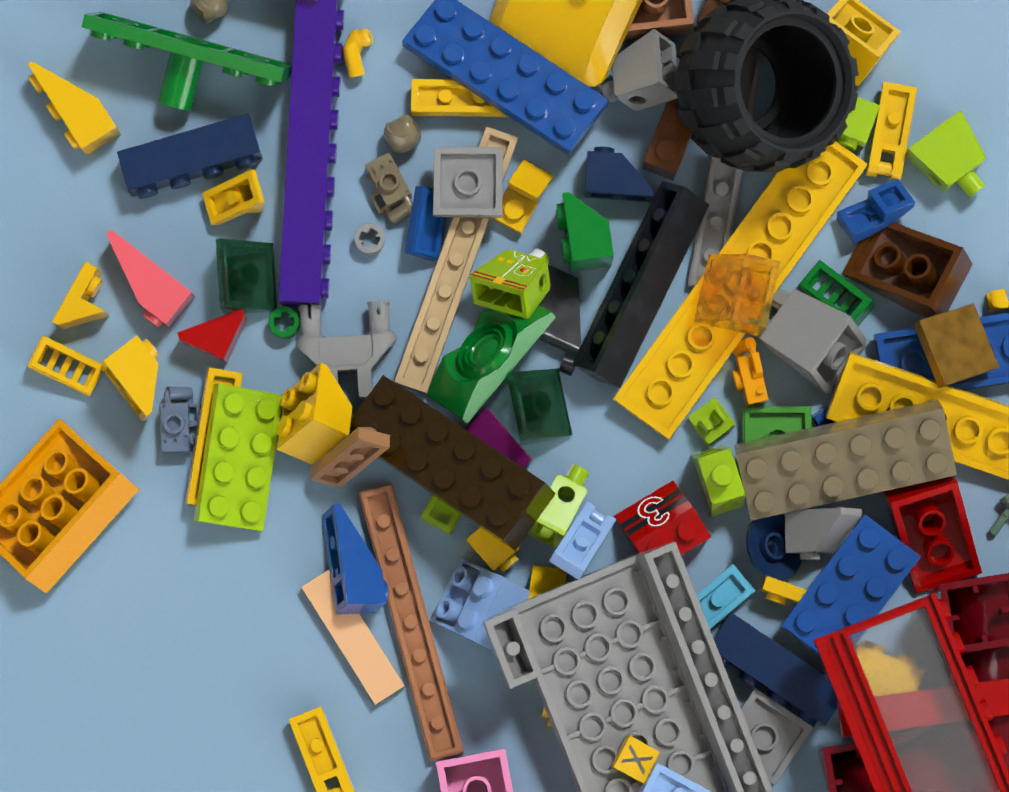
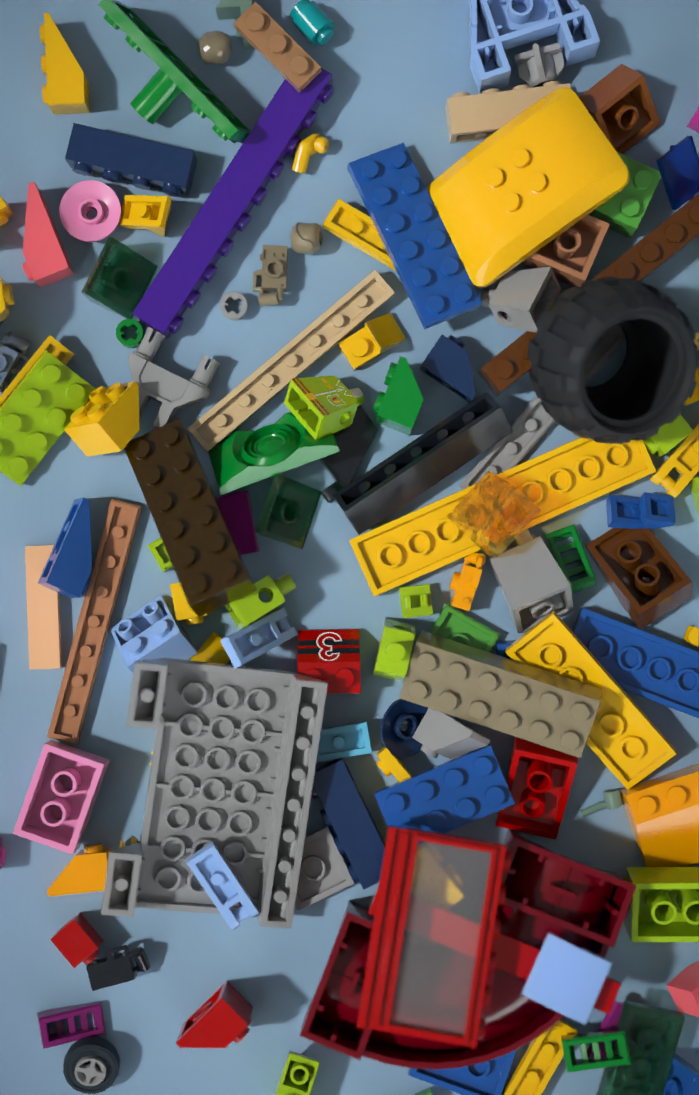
camera: 30 degrees right, 5 degrees up
red slope [177,309,247,363] -> none
medium nougat plate [310,427,390,488] -> none
blue tile [404,186,446,261] -> none
light grey plate [433,147,503,218] -> none
yellow tile [611,735,660,784] -> none
pearl gold tile [913,303,999,388] -> none
none -> bright pink dish [59,180,121,242]

